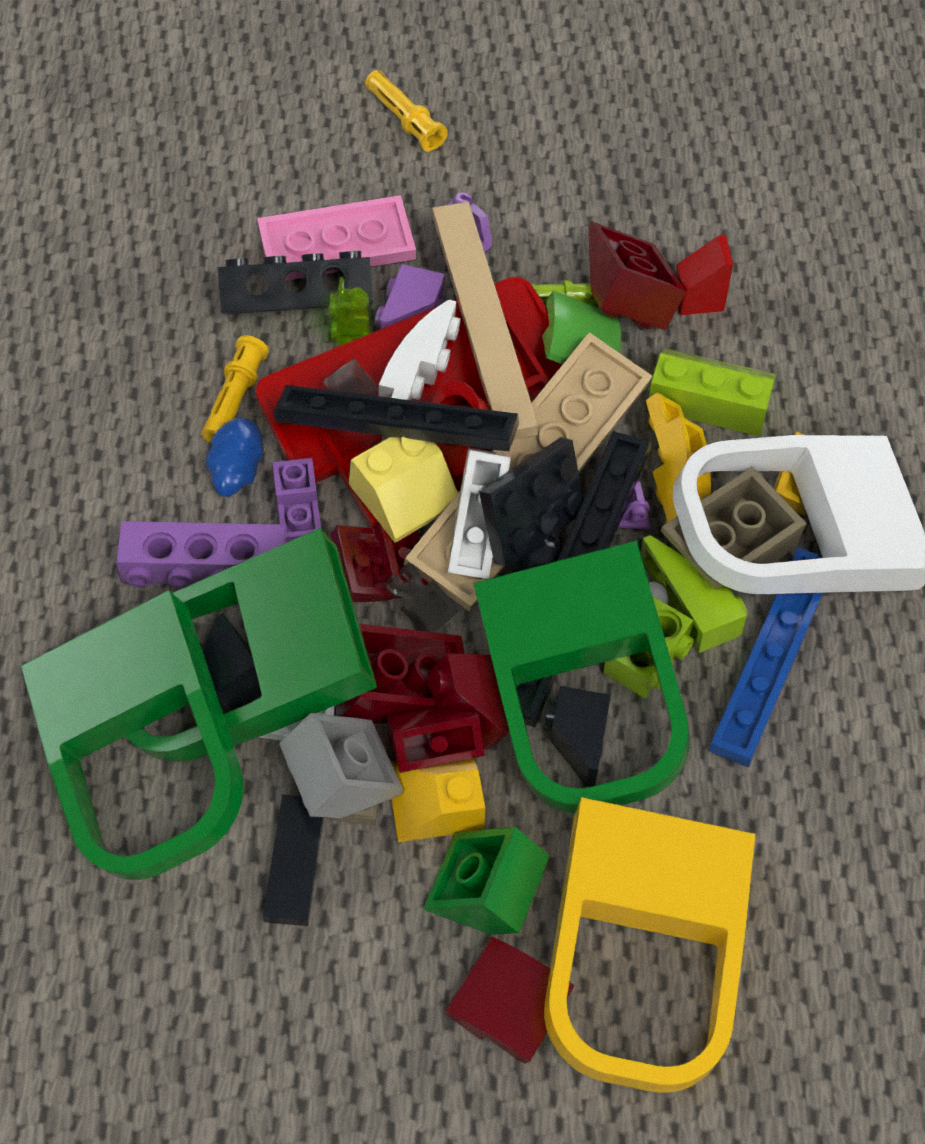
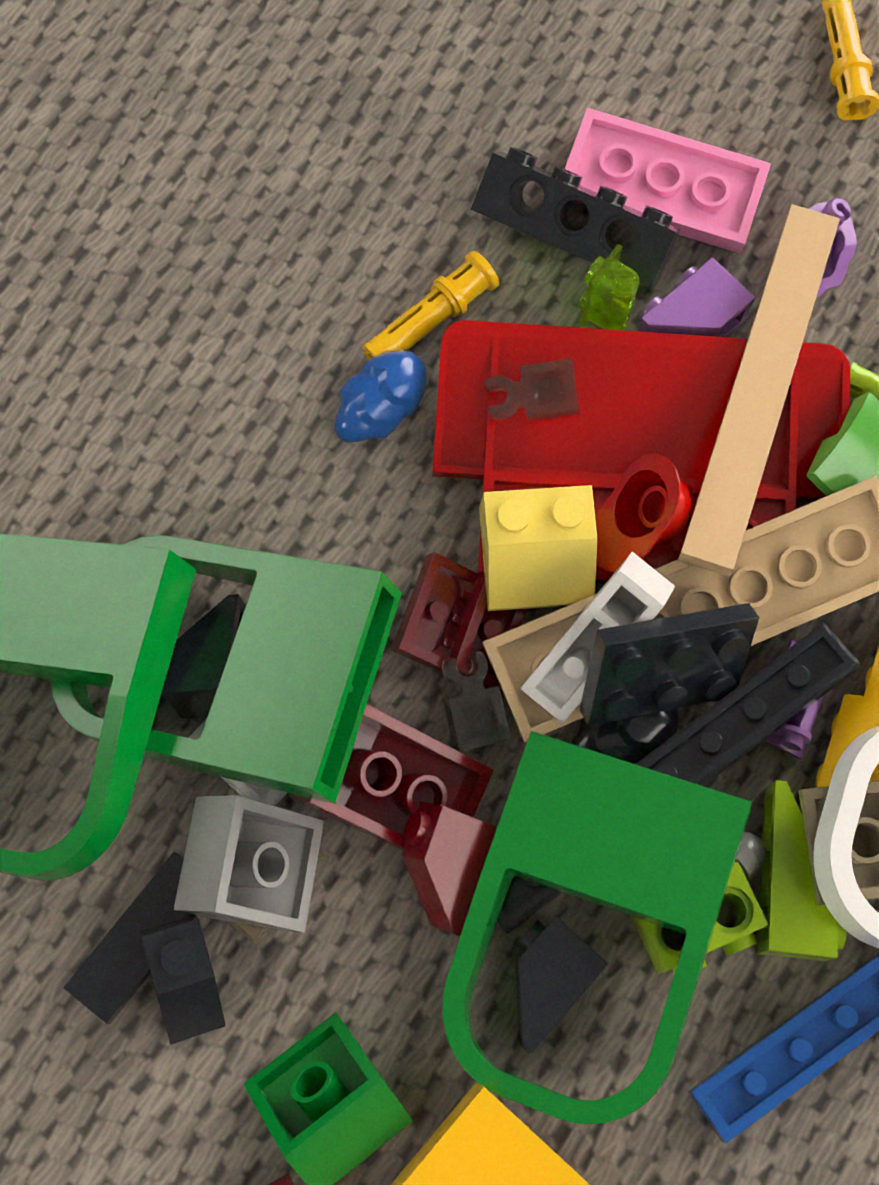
camera: 30 degrees right, 15 degrees up
medium lavender brick [116,521,287,588] -> none
medium lavender slope [272,458,321,542] -> none
black tile [274,385,519,452] -> none
white slope [378,300,461,442] -> none
dark red slope [386,708,485,773] -> none
yellow slope [391,758,486,842] -> none
none -> black slope [140,915,226,1045]

